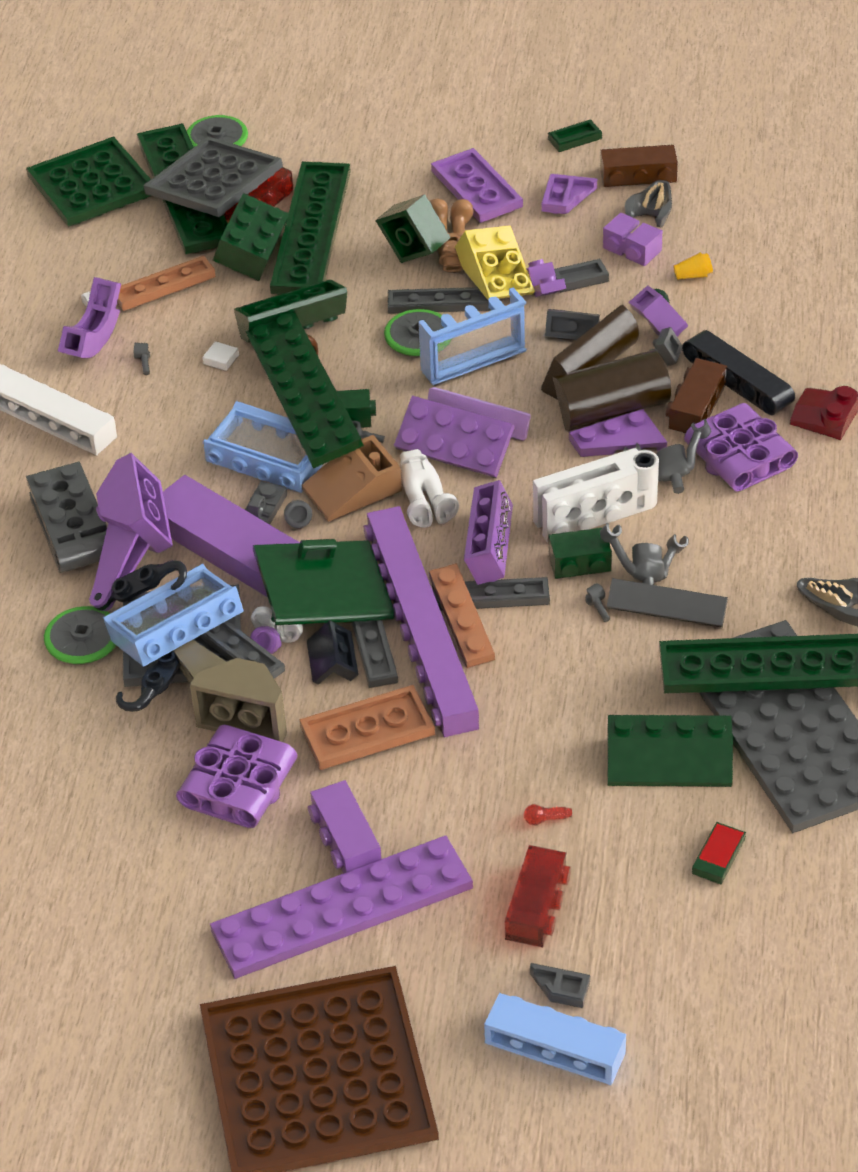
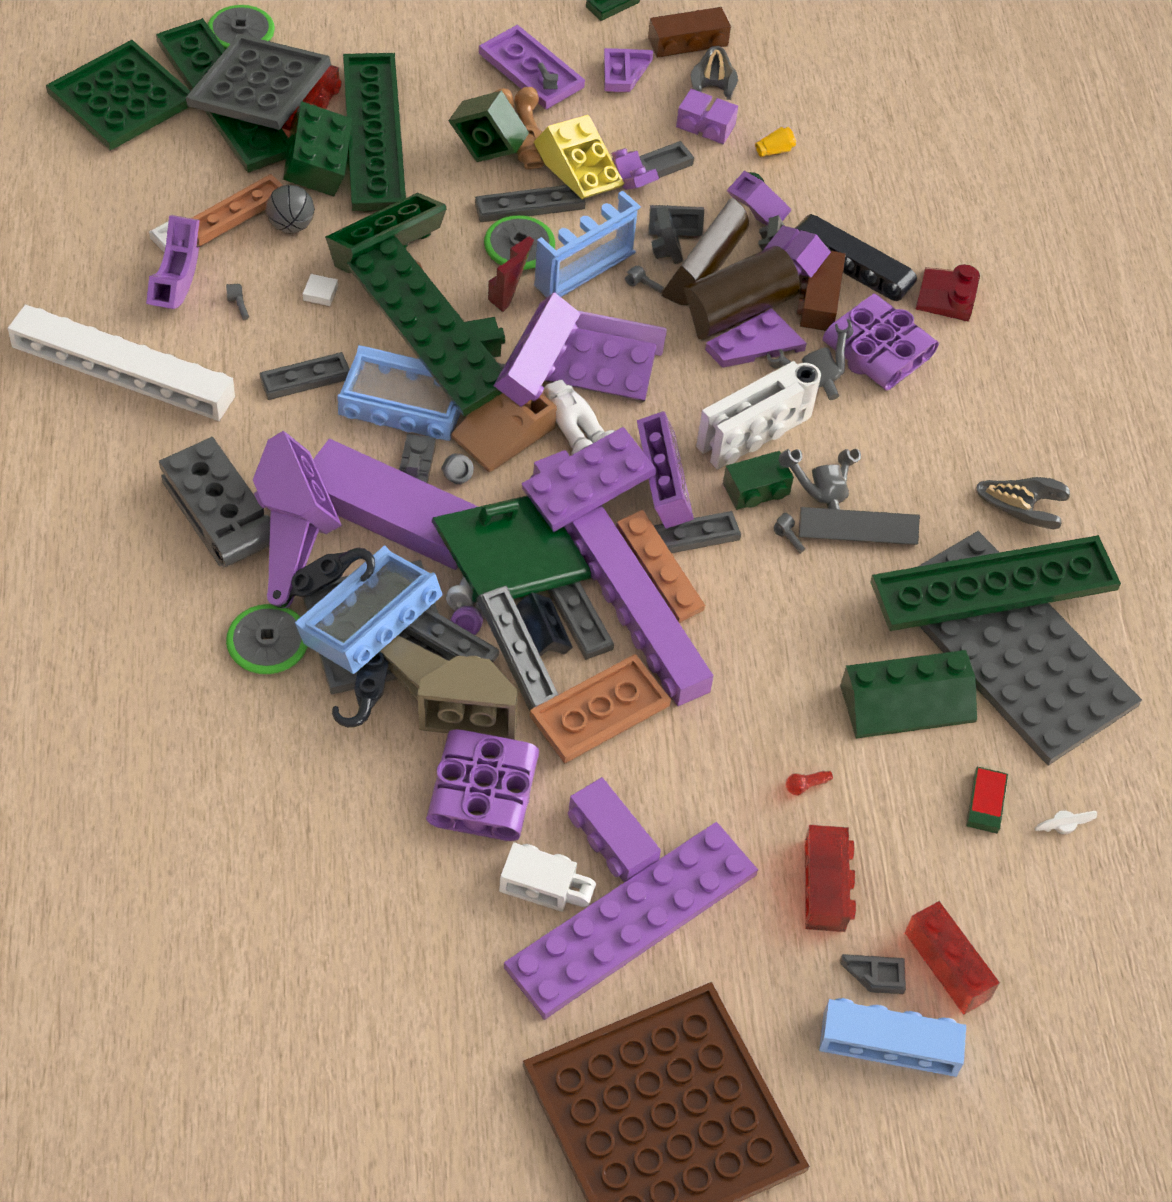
camera: 20 degrees left, 10 degrees up
none -> dark grey tile [259,352,350,400]
none -> dark grey piece [266,185,315,234]
none -> tile [476,586,558,711]
none -> dark red slope [488,236,534,312]
none -> brick [493,292,581,407]
none -> white brick [499,842,596,912]
none -> medium lavender plate [522,427,656,532]
none -> dark grey hand [538,63,558,89]
none -> dark grey hand [625,265,664,293]
none -> dark grey hinge [651,206,684,264]
none -> medium lavender piece [764,225,831,278]
none -> clear red brick [905,901,1000,1015]
none -> white piece [1035,811,1097,834]

